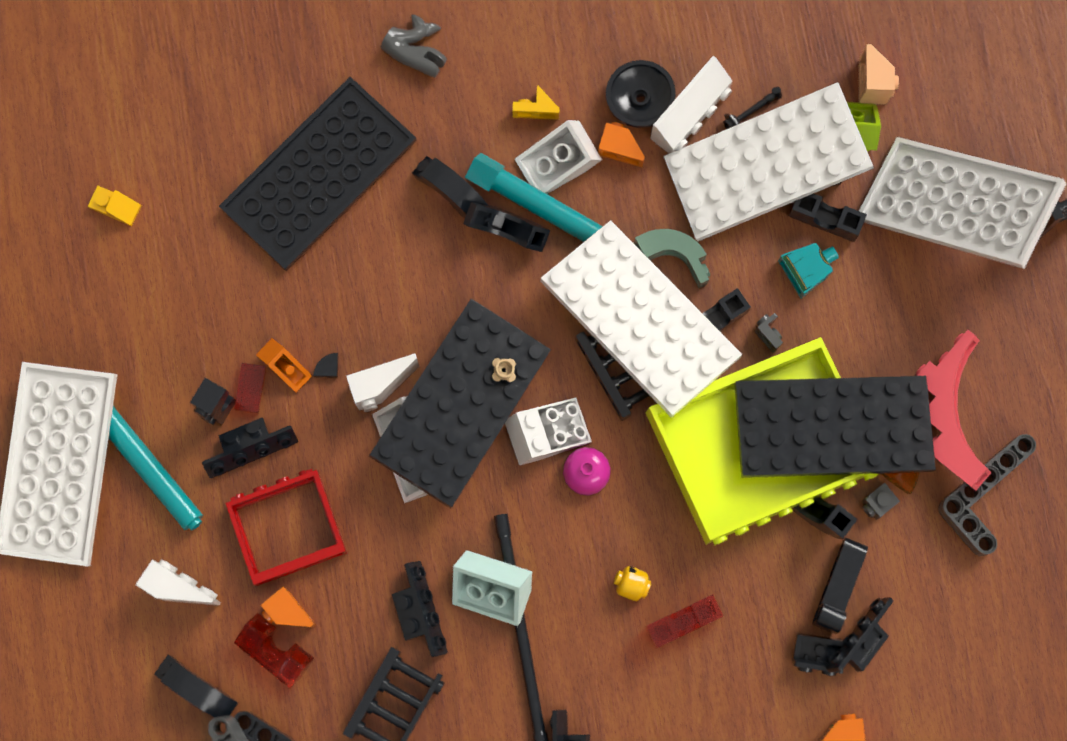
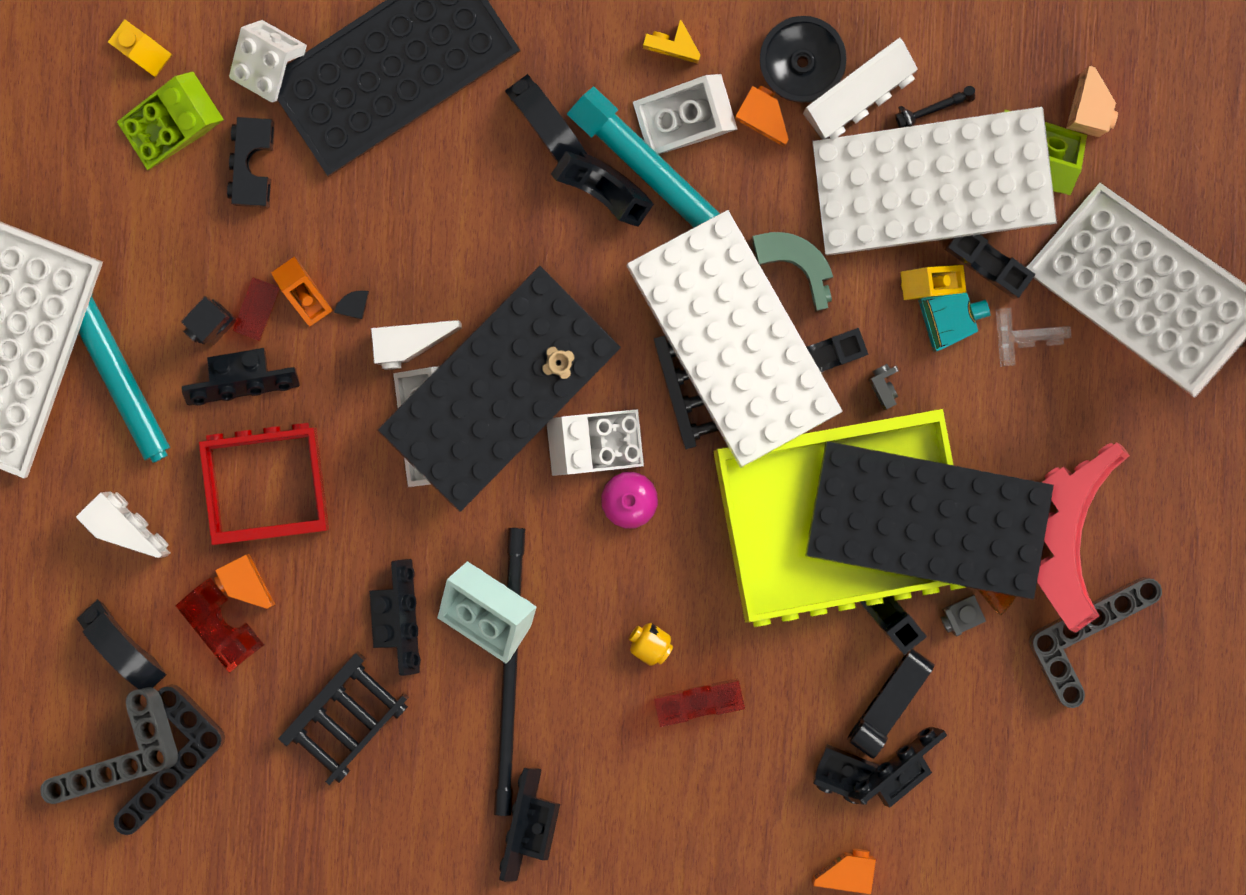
camera: 15 degrees right, 10 degrees up
none -> lime slope [117,71,224,170]
none -> black arch [227,117,275,208]
none -> white bracket [229,20,307,102]
none -> yellow slope [901,265,967,300]
none -> clear bracket [996,308,1071,367]

